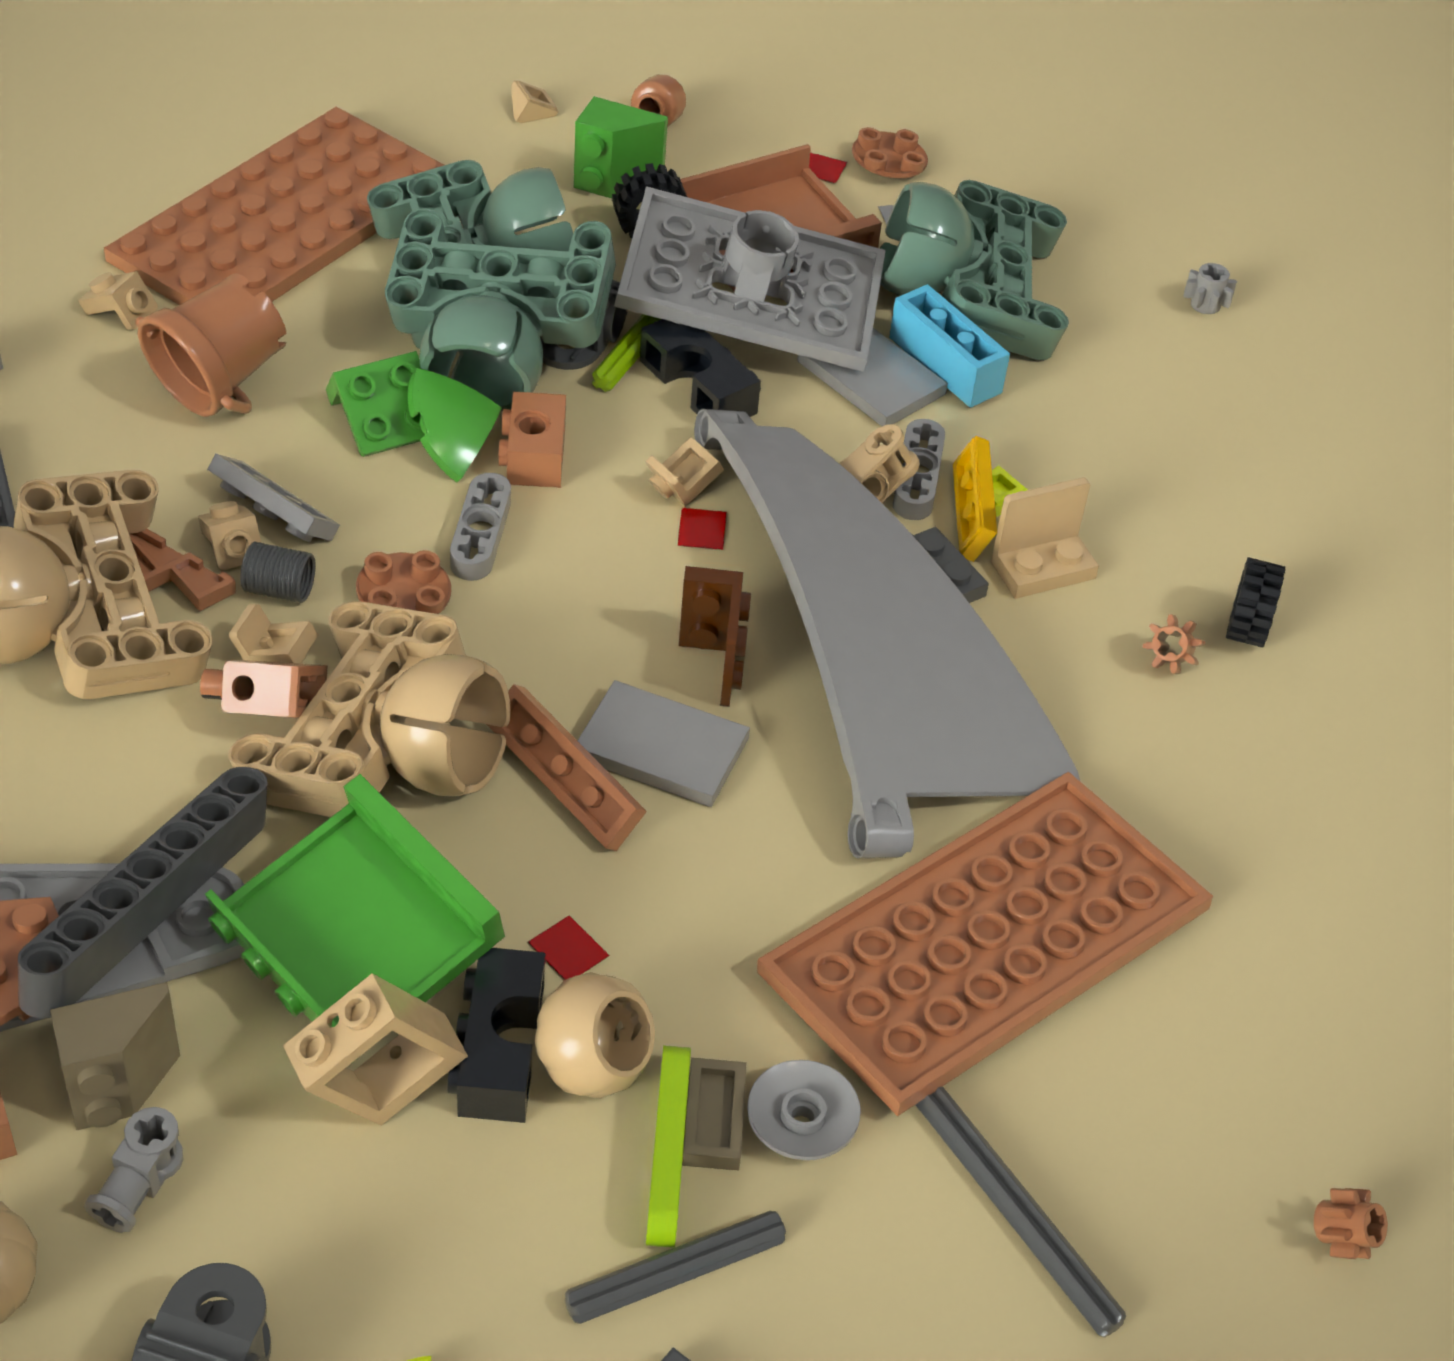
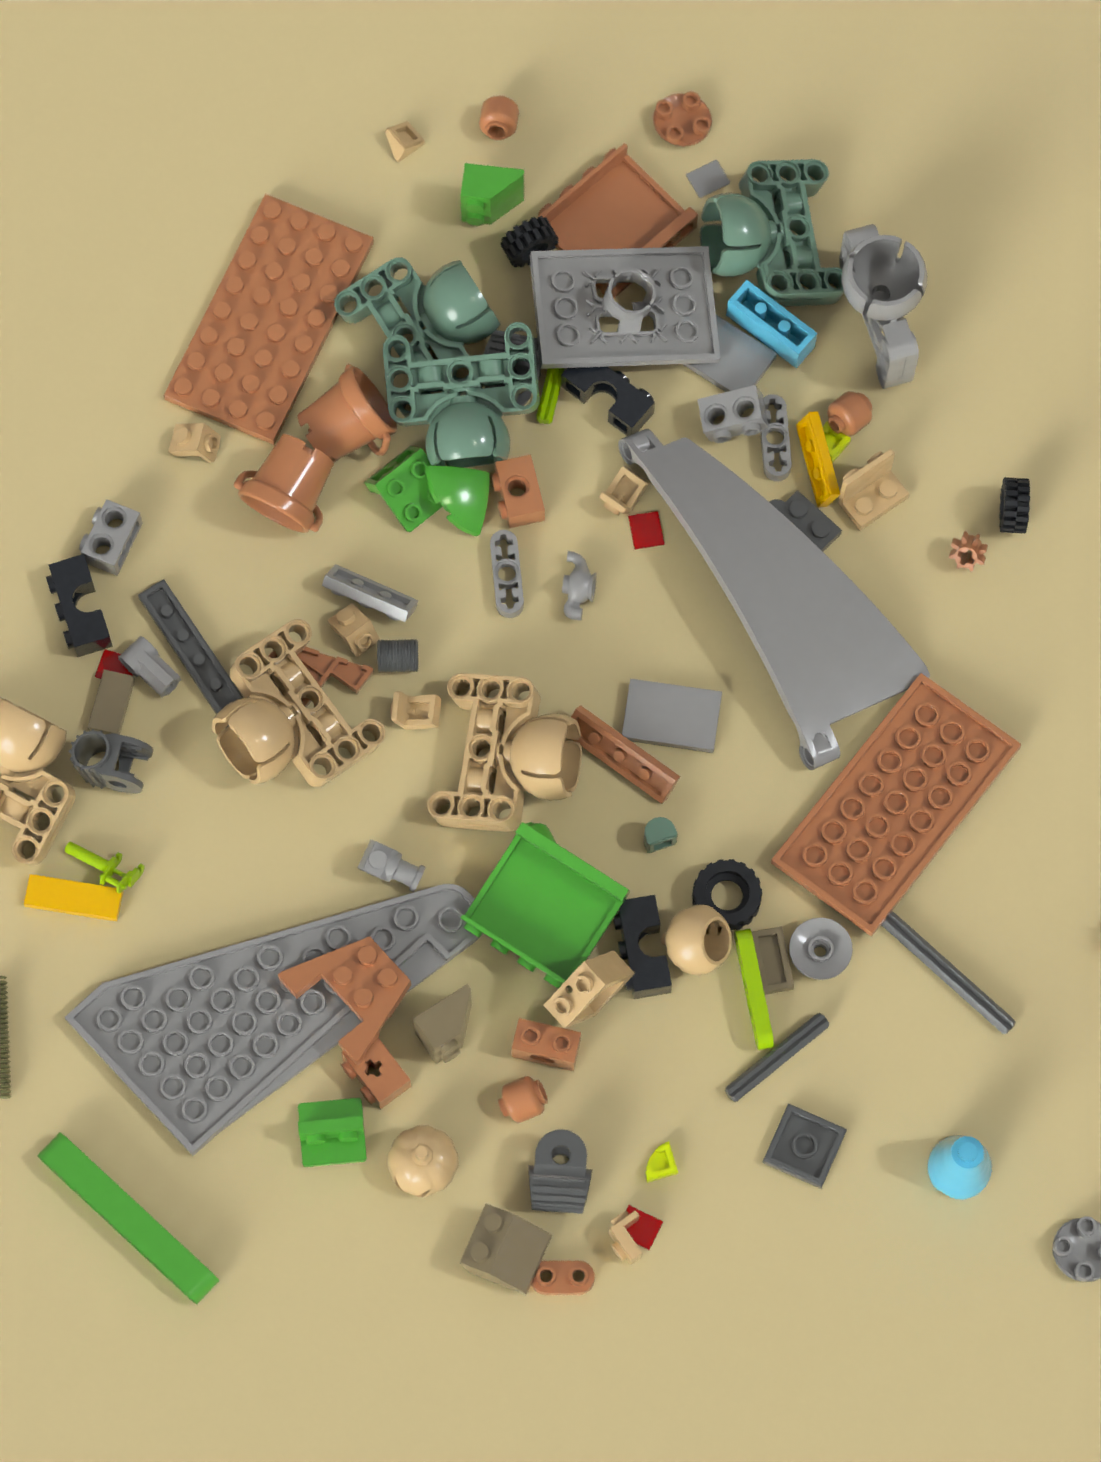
camera: 10 degrees left, 25 degrees up
dark grey beam [18,767,267,1018] -> none
light grey connector [84,1107,183,1233] -> none
torso [200,660,328,718] -> none
nougat dish [356,550,451,614] -> none
red sticker [528,915,610,980] -> none
reddish brown bracket [678,566,751,707] -> none
red sticker [809,152,847,183] -> none
tan piece [839,424,920,504] -> none
light grey gear [1183,263,1237,314] -> none
none -> nougat piece [297,364,397,463]
none -> light grey connector [358,840,425,892]
none -> nougat head [498,1076,548,1123]
none -> nougat brick [512,1018,581,1071]
none -> light grey piece [562,551,596,621]
none -> sand green brick [644,817,678,853]
none -> black tyre [692,859,762,930]
none -> light grey brick [698,384,769,443]
none -> nougat head [827,391,872,436]
none -> light grey beam [839,224,927,389]

